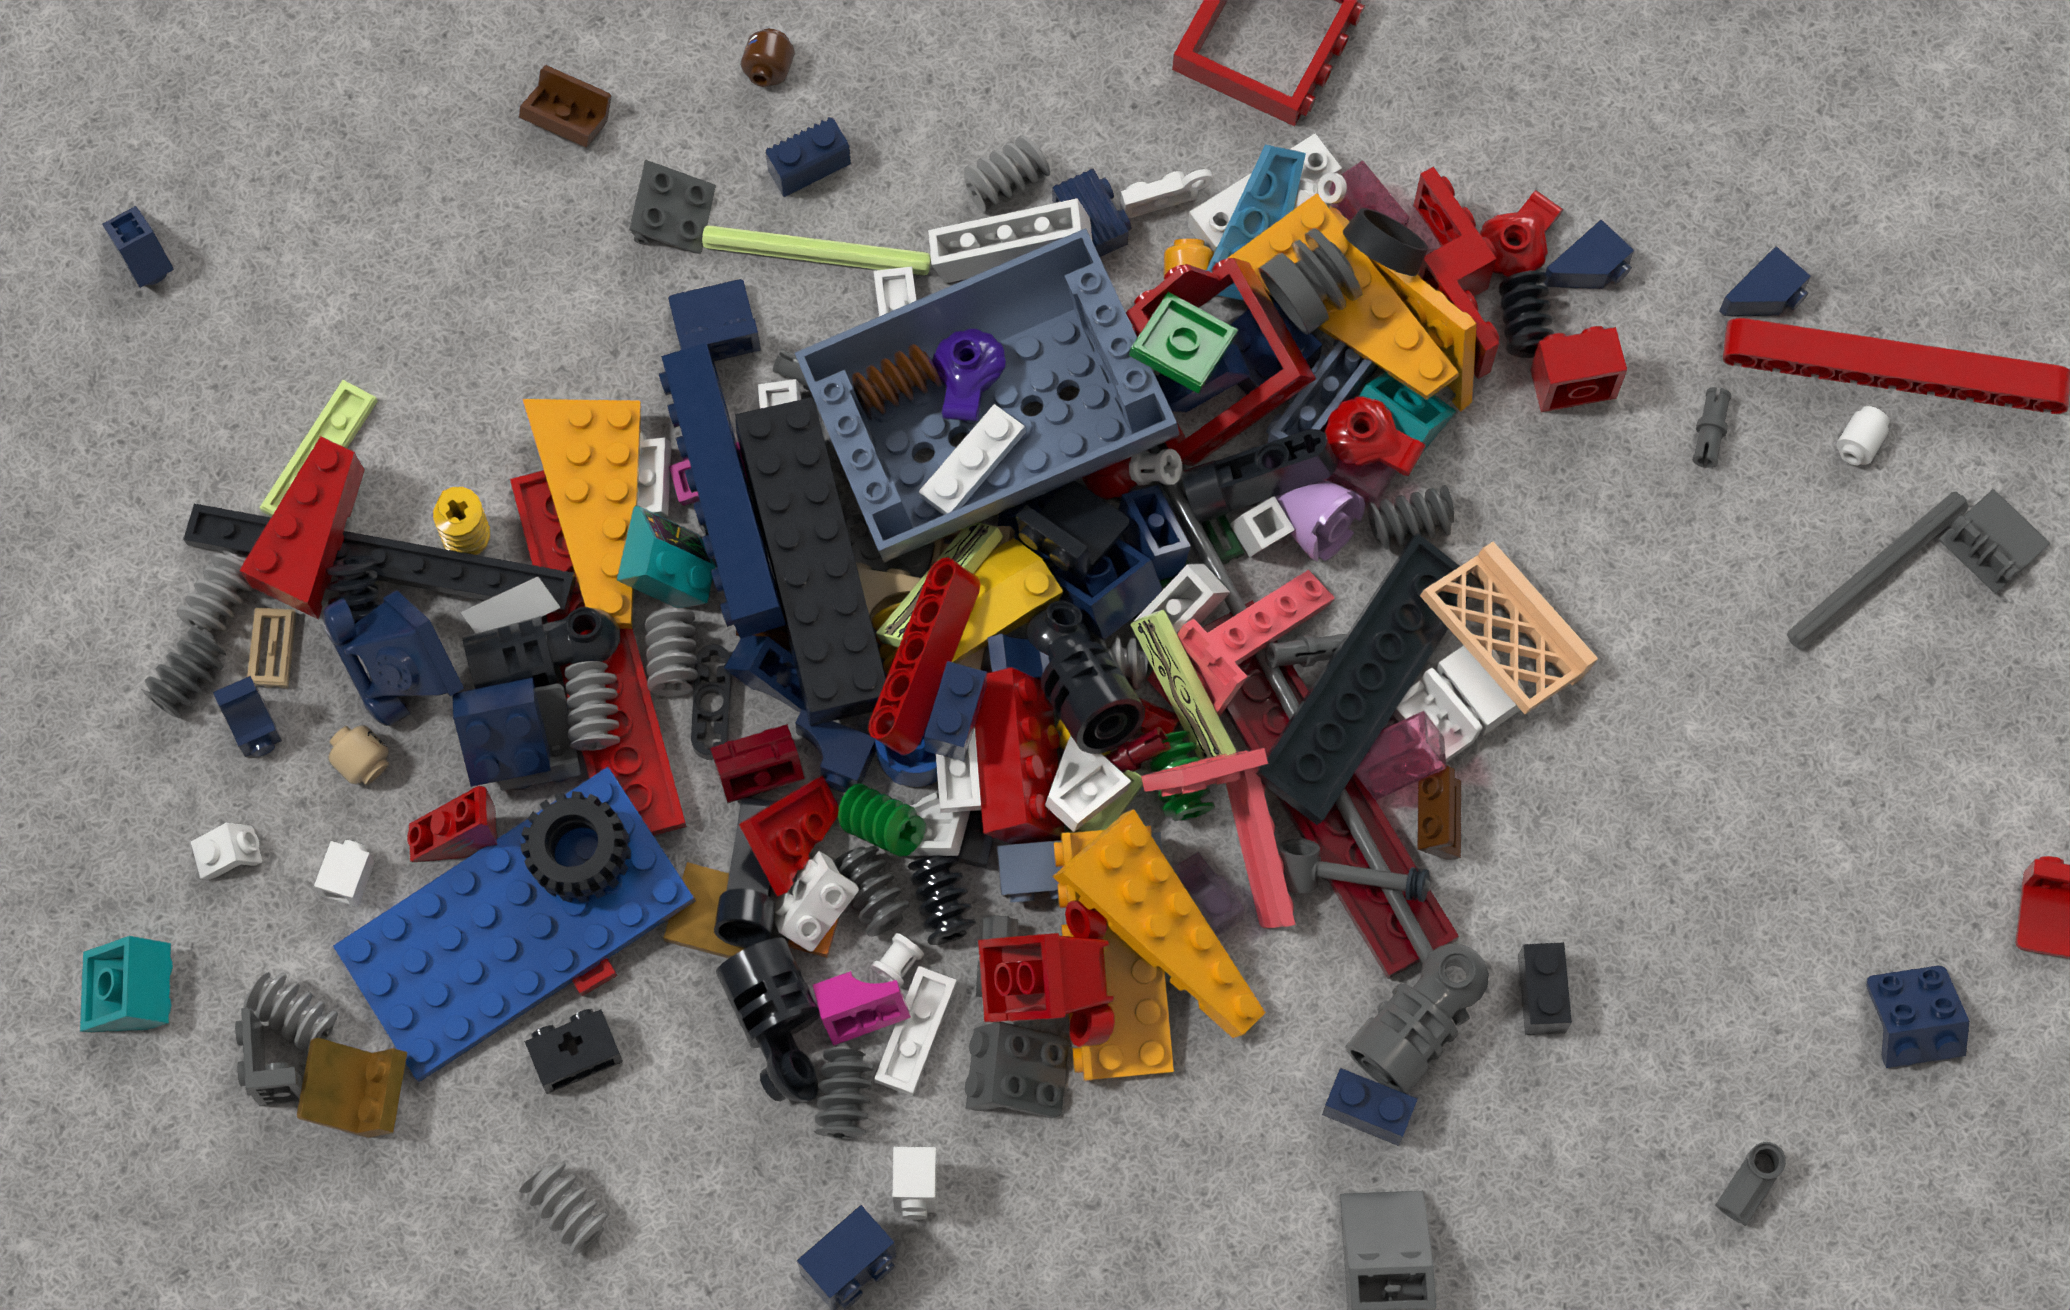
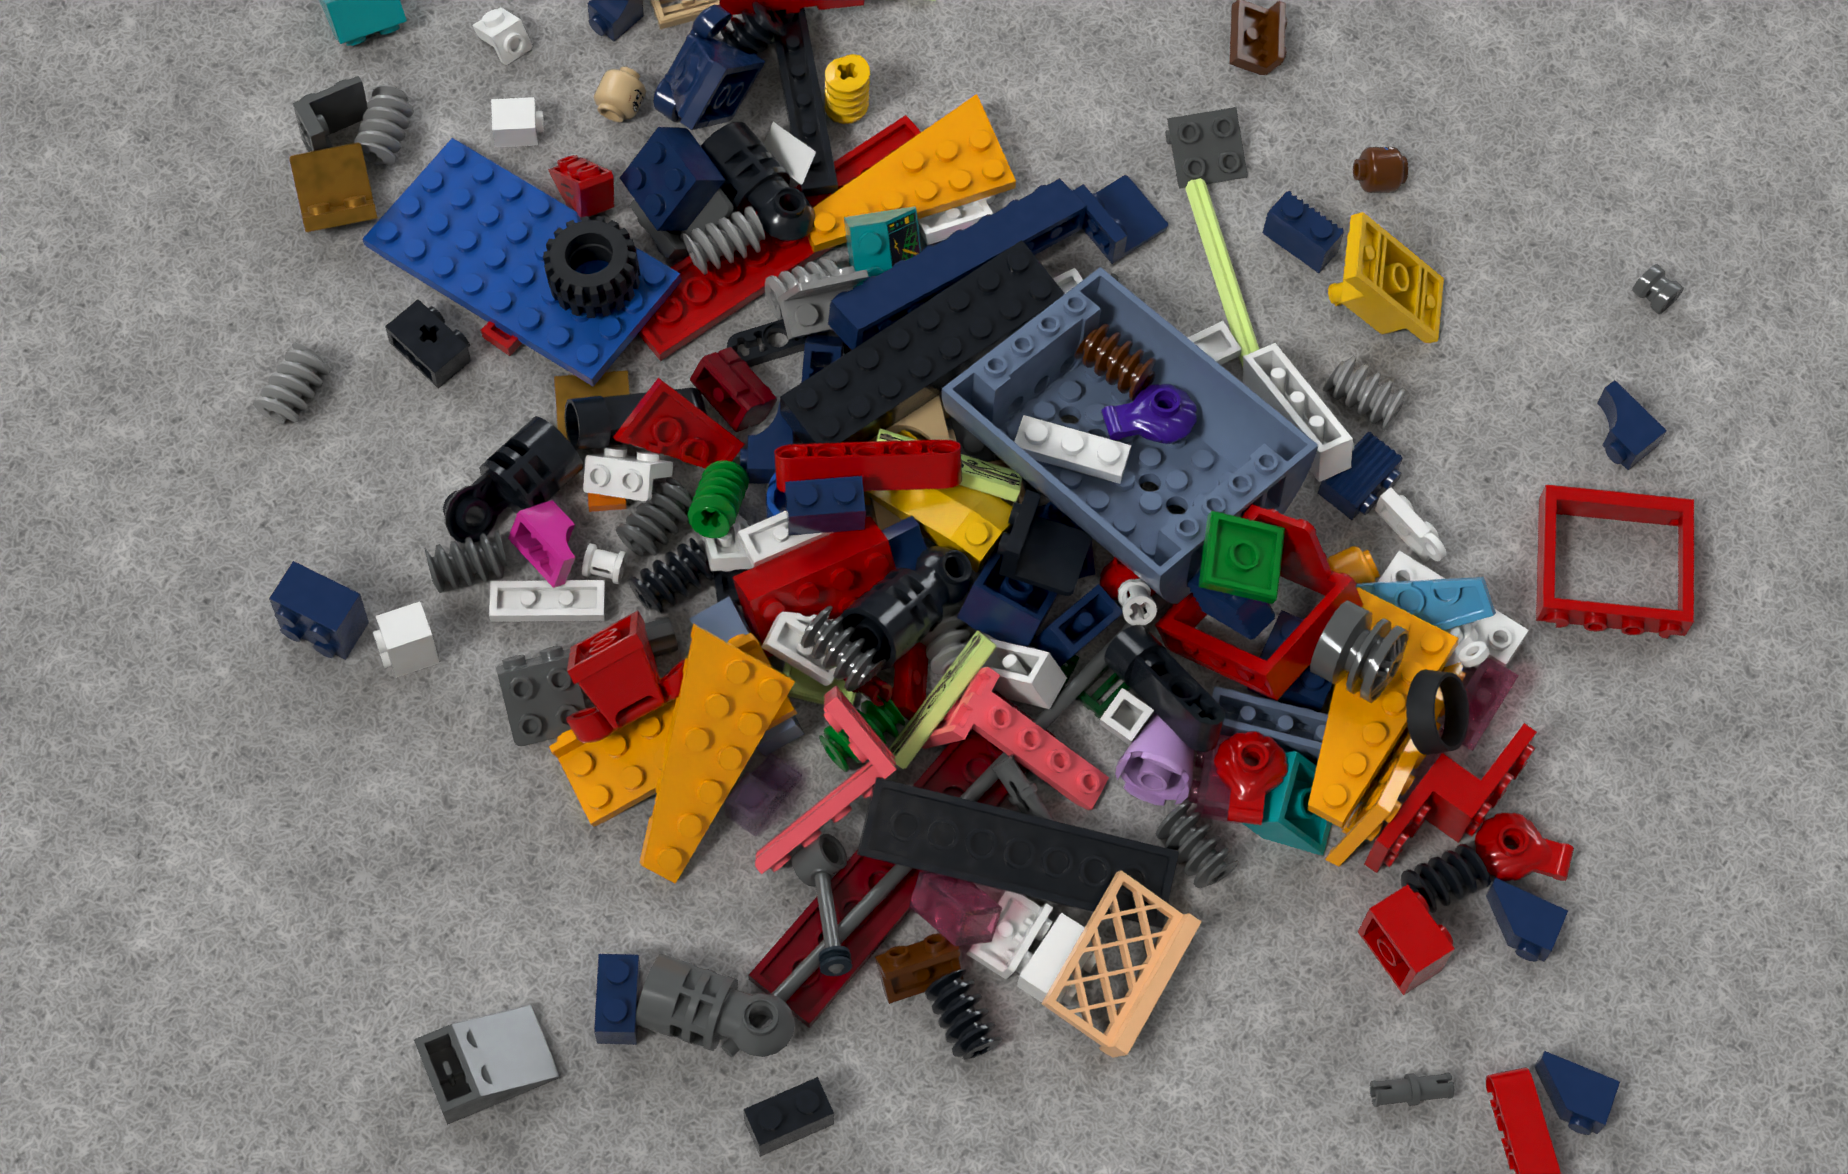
camera: 65 degrees right, 5 degrees down
none -> light grey bracket [778,266,869,340]
none -> dark grey piece [801,605,886,692]
none -> black piece [925,969,1002,1060]
none -> yellow brick [1328,212,1444,343]

